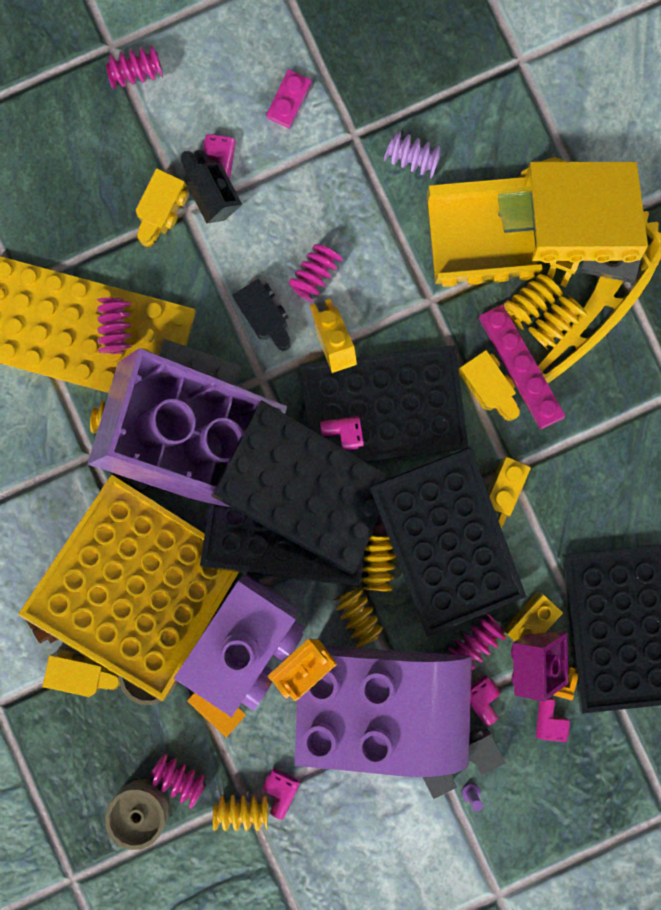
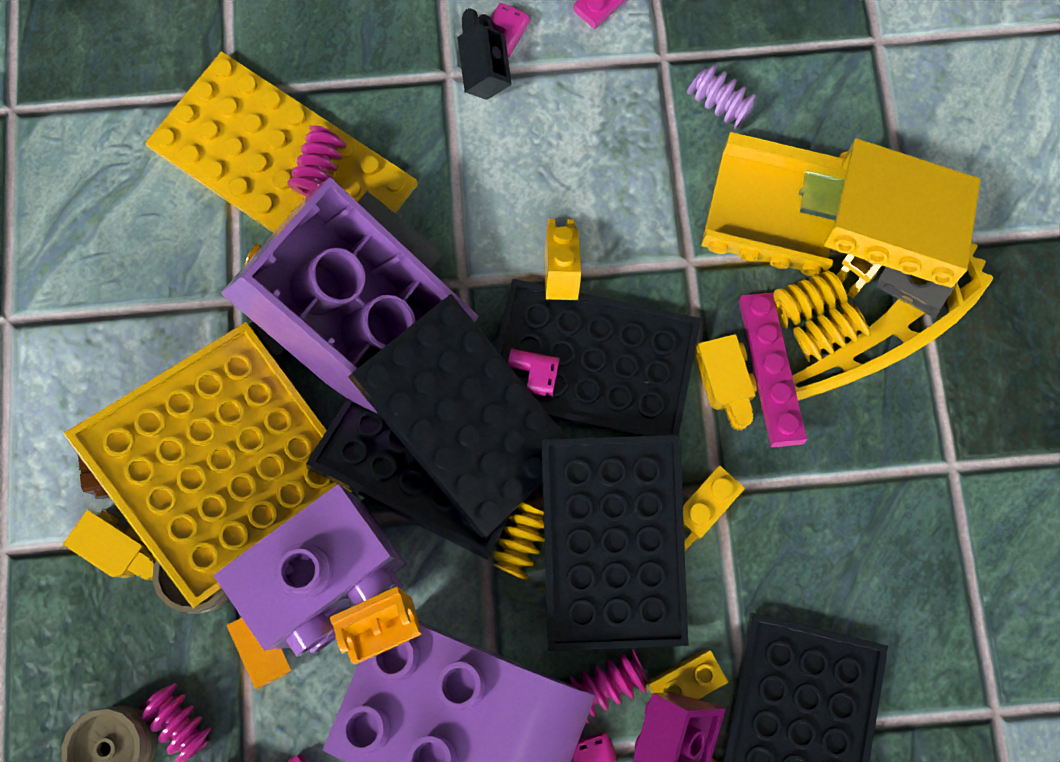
camera: 20 degrees right, 10 degrees down
yellow hinge [136,168,189,248] -> none
black hinge [232,278,291,352] -> none
dark pink piece [288,244,343,303] -> none
yellow piece [332,588,383,648] -> none

